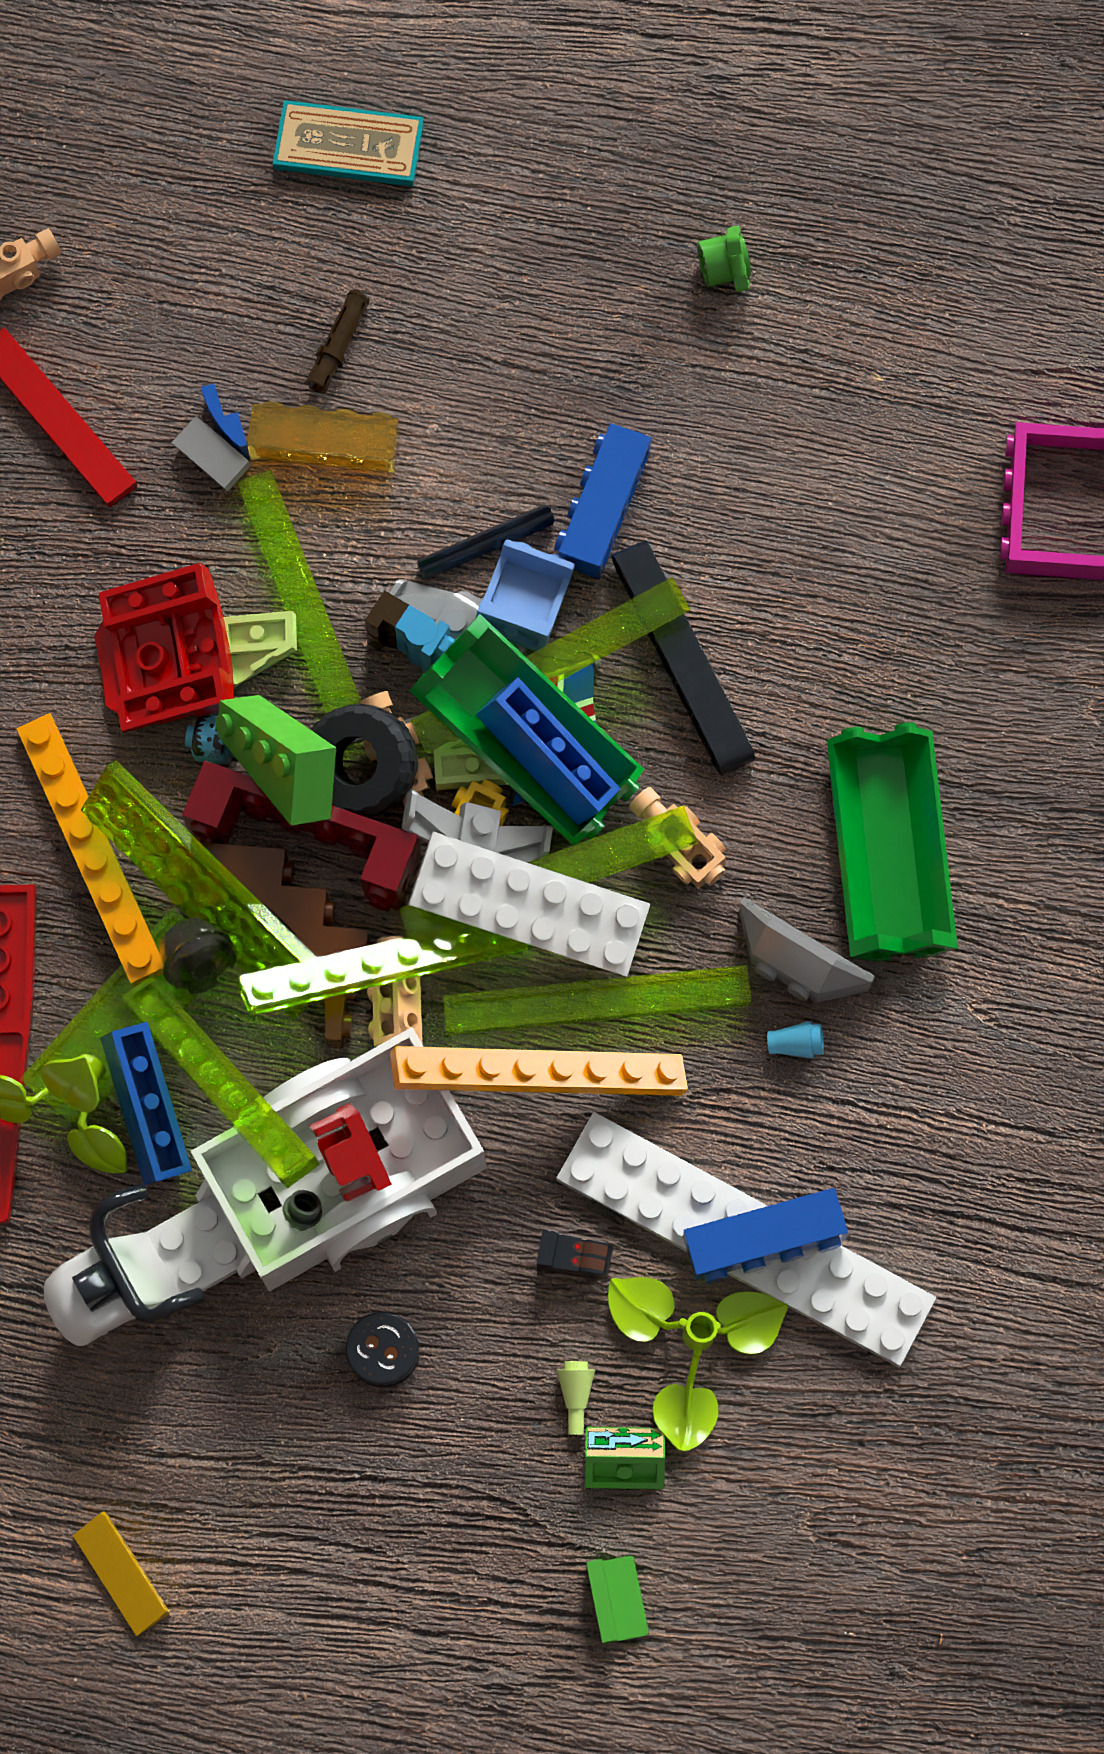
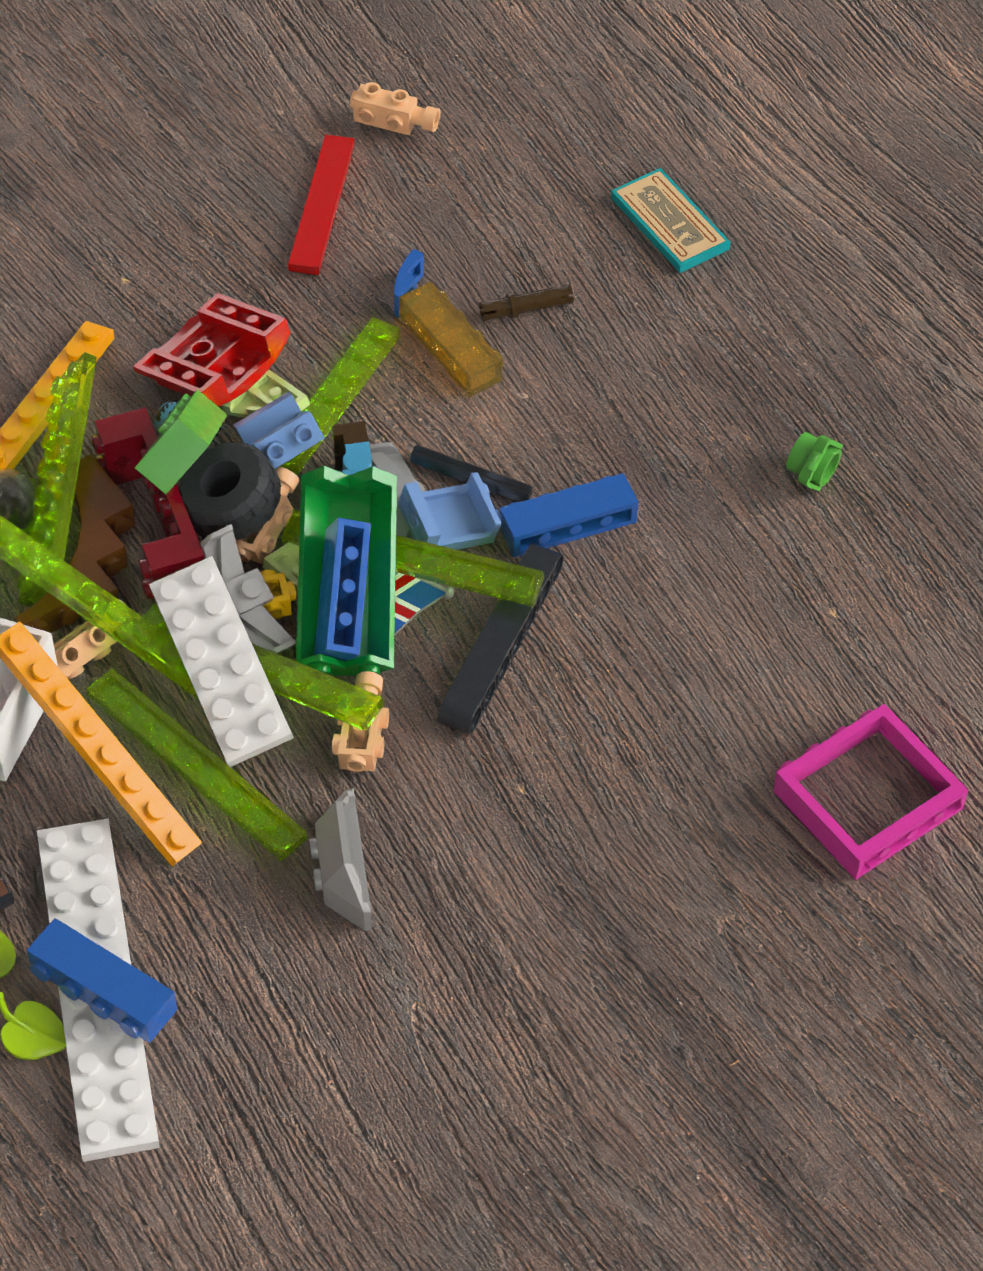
camera: 45 degrees right, 20 degrees down
light grey slope [172,416,252,492] -> none
medium azure cone [767,1021,824,1059] -> none
green panel [827,722,958,962] -> none
none -> medium blue panel [233,391,325,469]

